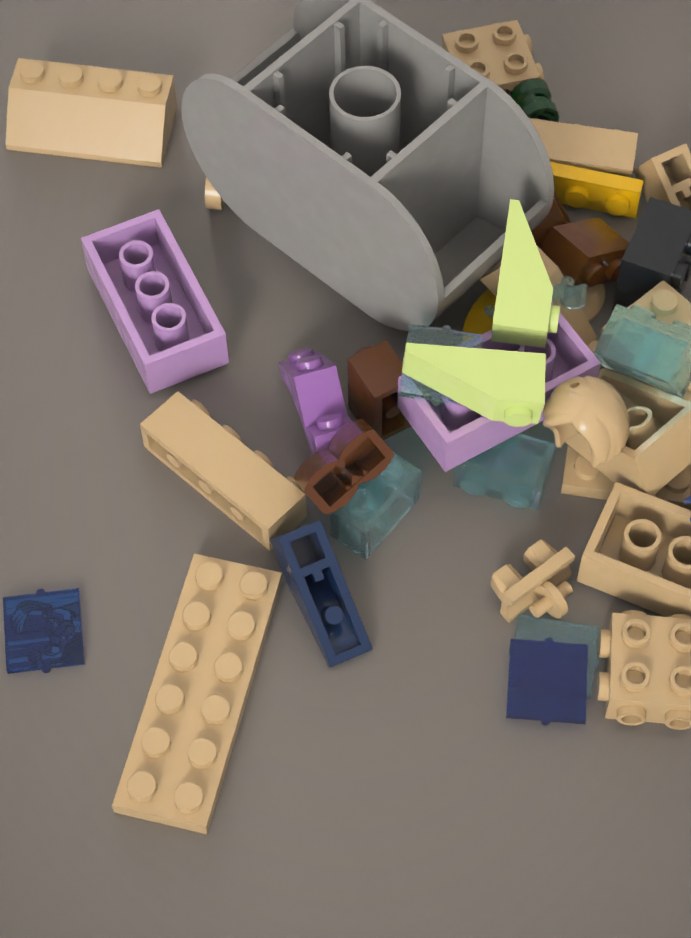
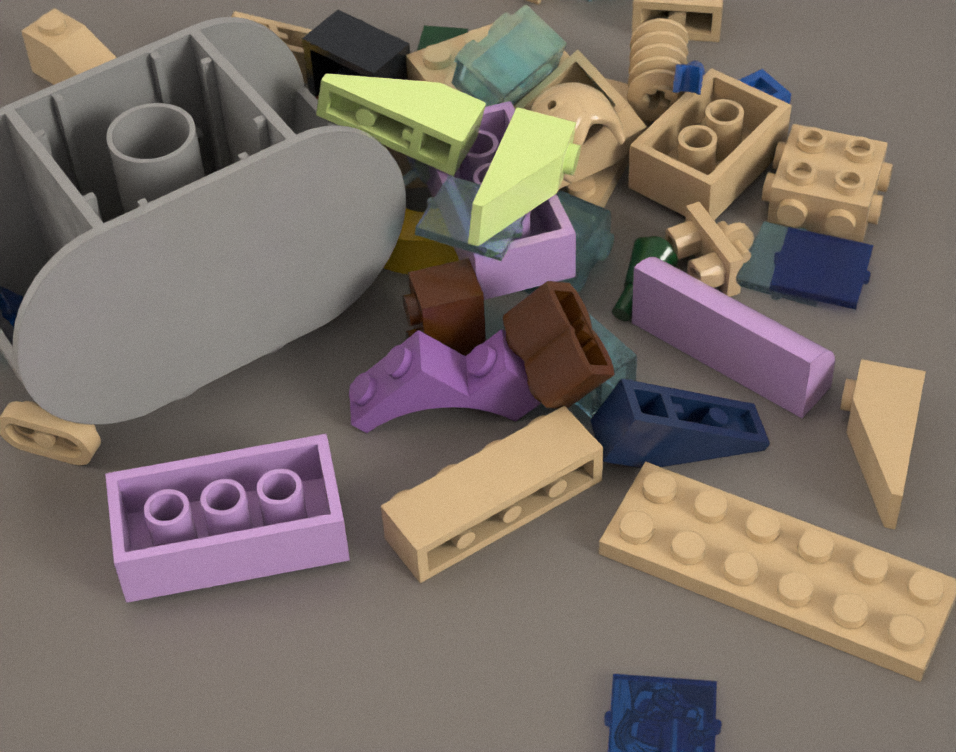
camera: 75 degrees left, 10 degrees down
none -> tan slope [21,8,117,85]
none -> dark green cone [612,236,679,321]
none -> lavender brick [632,257,835,419]
none -> tan slope [840,359,926,529]

